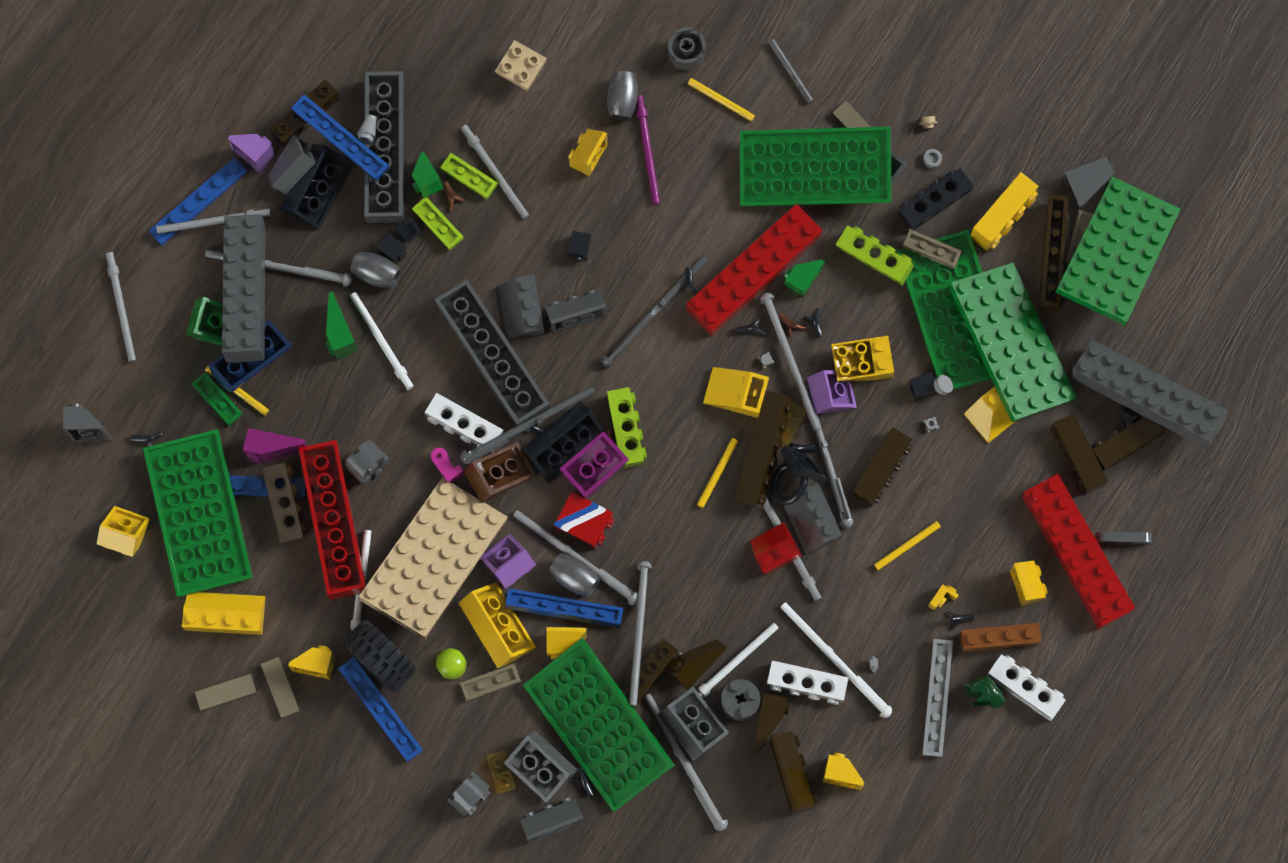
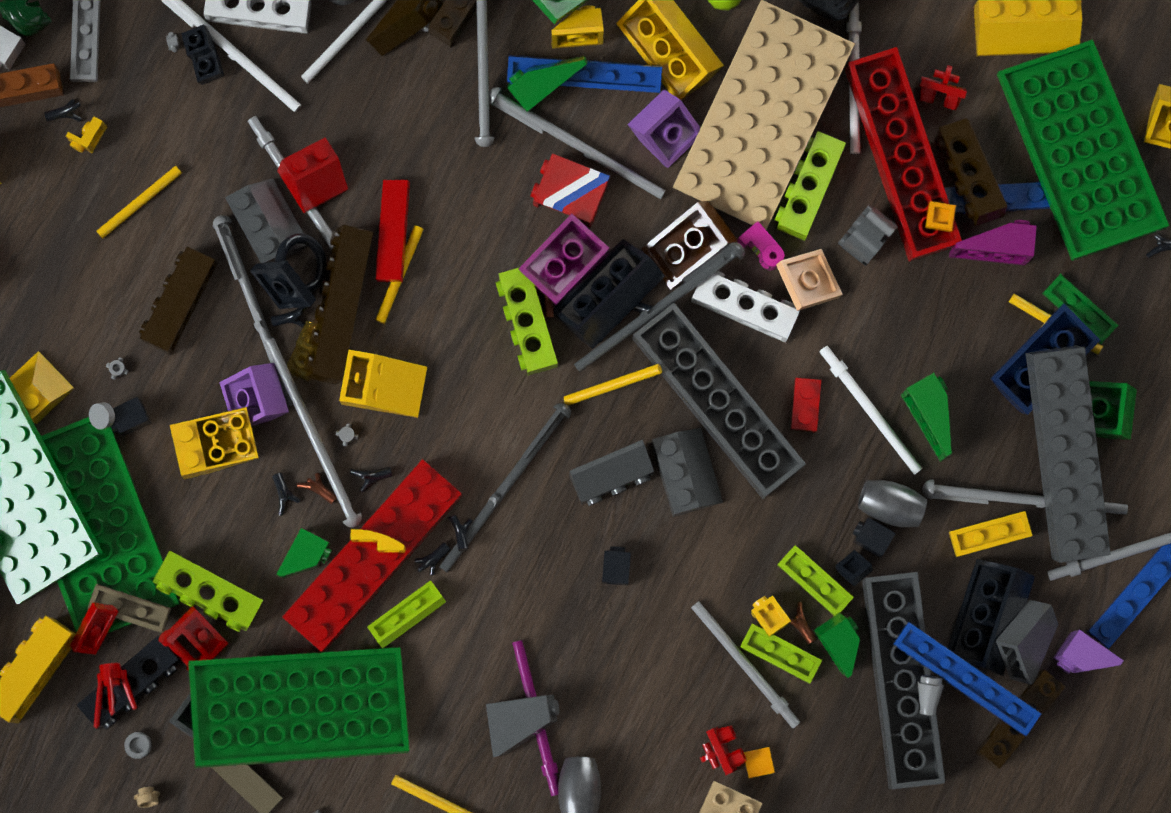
camera: 170 degrees right, 5 degrees up
flat silver piece [549,554,600,597] -> none
yellow slope [568,129,608,177] -> none
none -> red plate [70,602,118,655]
none -> red plant [94,663,137,728]
none -> red plate [159,606,228,671]
none -> black slope [181,24,224,85]
none -> yellow slope [351,529,405,553]
none -> lime plate [367,580,446,649]
none -> red tile [376,180,410,282]
none -> black bar [415,542,451,576]
none -> dark grey slope [486,695,559,757]
none -> green slope [508,56,587,112]
none -> yellow bar [564,364,662,406]
none -> red hips [700,725,747,775]
none -> light orange tile [744,747,775,778]
none -> yellow bracket [751,595,791,637]
none -> lime brick [775,131,846,241]
none -> light nougat plate [776,249,843,311]
none -> red plate [790,378,821,432]
none -> red hips [920,65,967,110]
none -> light orange tile [925,201,956,232]
none -> yellow plate [949,511,1033,557]

